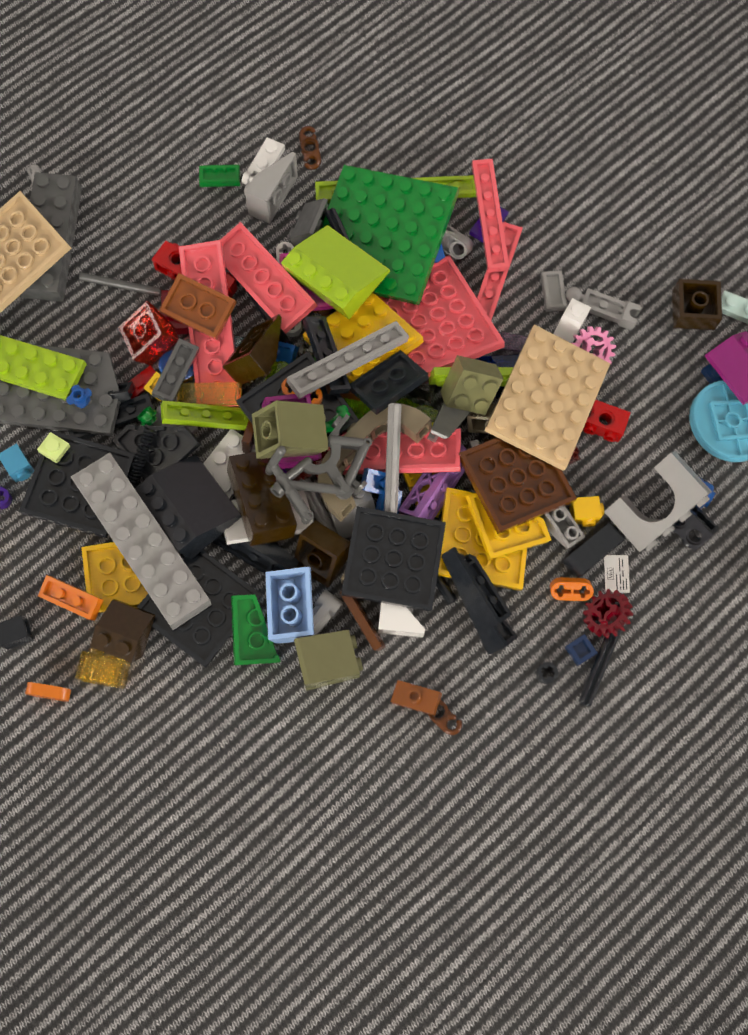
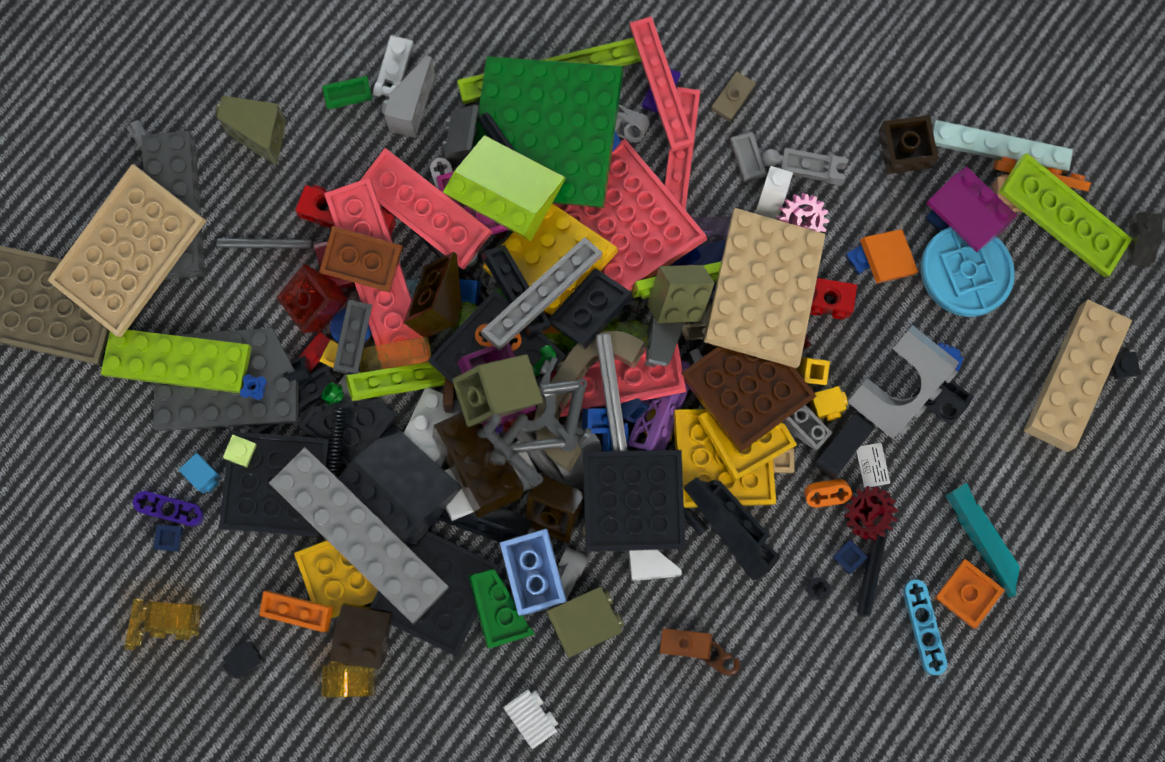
camera: 10 degrees left, 5 degrees up
orange beam [25,682,71,702] -> none
reddish brown piece [299,126,321,170] -> none
reddish brown tile [340,591,386,651] -> none
none -> olive slope [215,96,286,165]
none -> white brick [503,690,558,749]
none -> dark blue slope [621,398,650,423]
none -> dark tan plate [711,71,756,122]
none -> tan tile [773,448,795,473]
none -> yellow brick [795,357,830,385]
none -> blue plate [845,245,870,275]
none -> orange tile [860,229,918,284]
none -> medium azure beam [903,580,947,675]
none -> orange plate [934,559,1005,629]
none -> teal wedge [945,483,1020,598]

